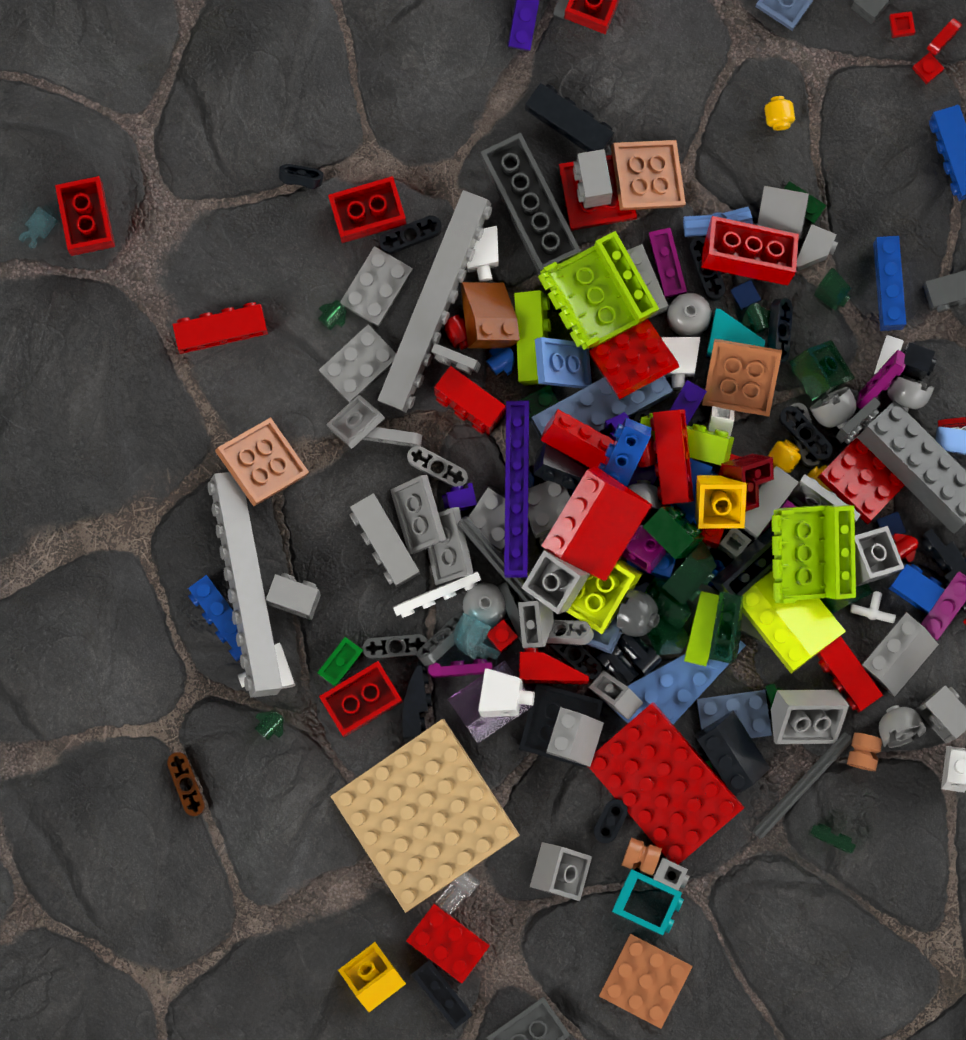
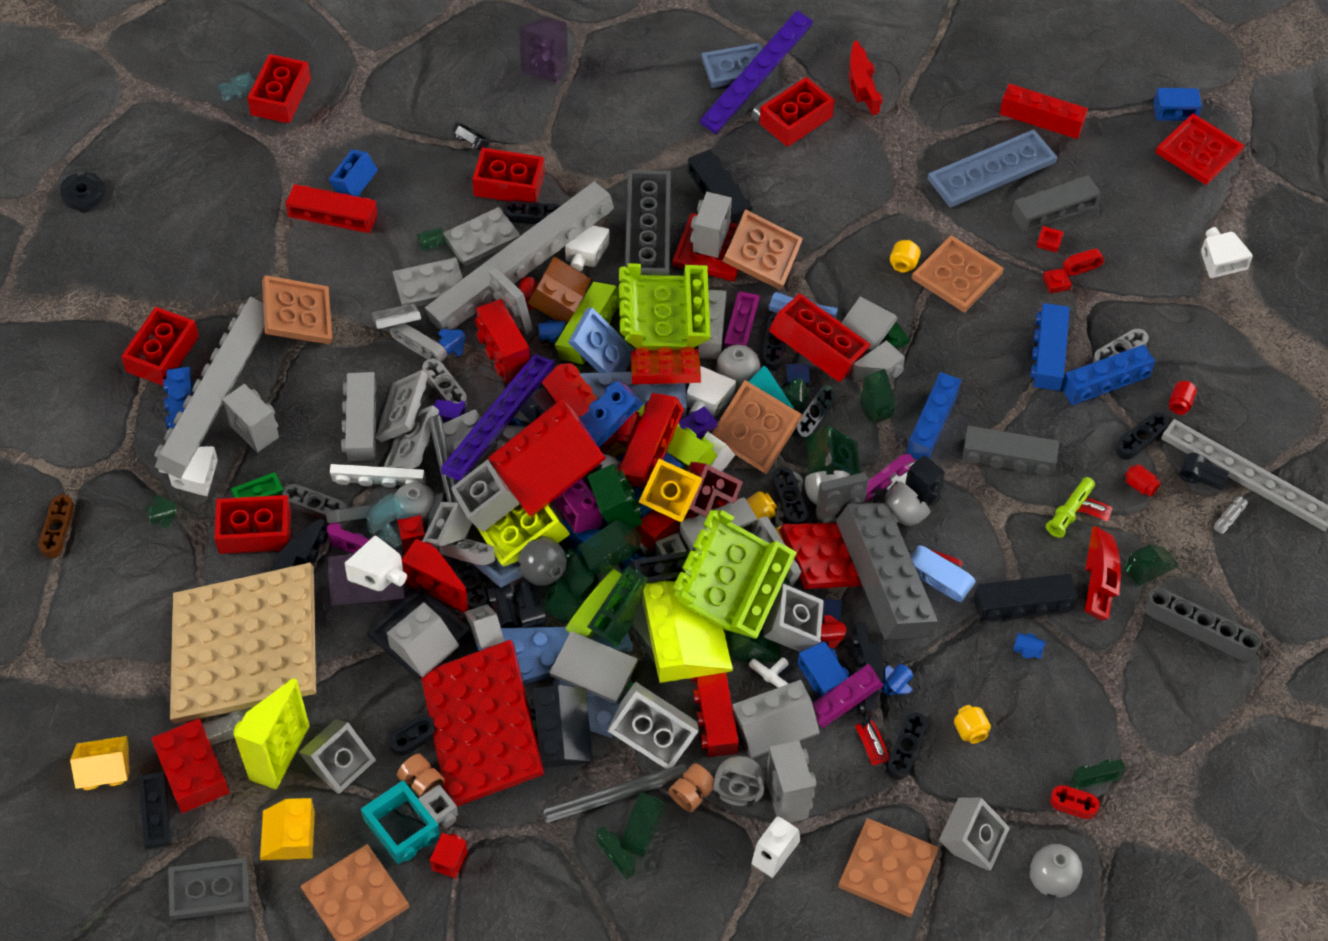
camera: 25 degrees right, 25 degrees down
none -> red brick [121,307,199,386]
none -> neon yellow slope [233,678,310,790]
none -> yellow slope [260,798,315,860]
none -> blue brick [328,149,378,197]
none -> red brick [430,833,468,879]
none -> blue piece [437,329,465,358]
none -> clear purple slope [519,17,568,83]
none -> light grey tile [549,631,638,704]
none -> clear green slope [620,792,664,857]
none -> nougat plate [912,235,1004,313]

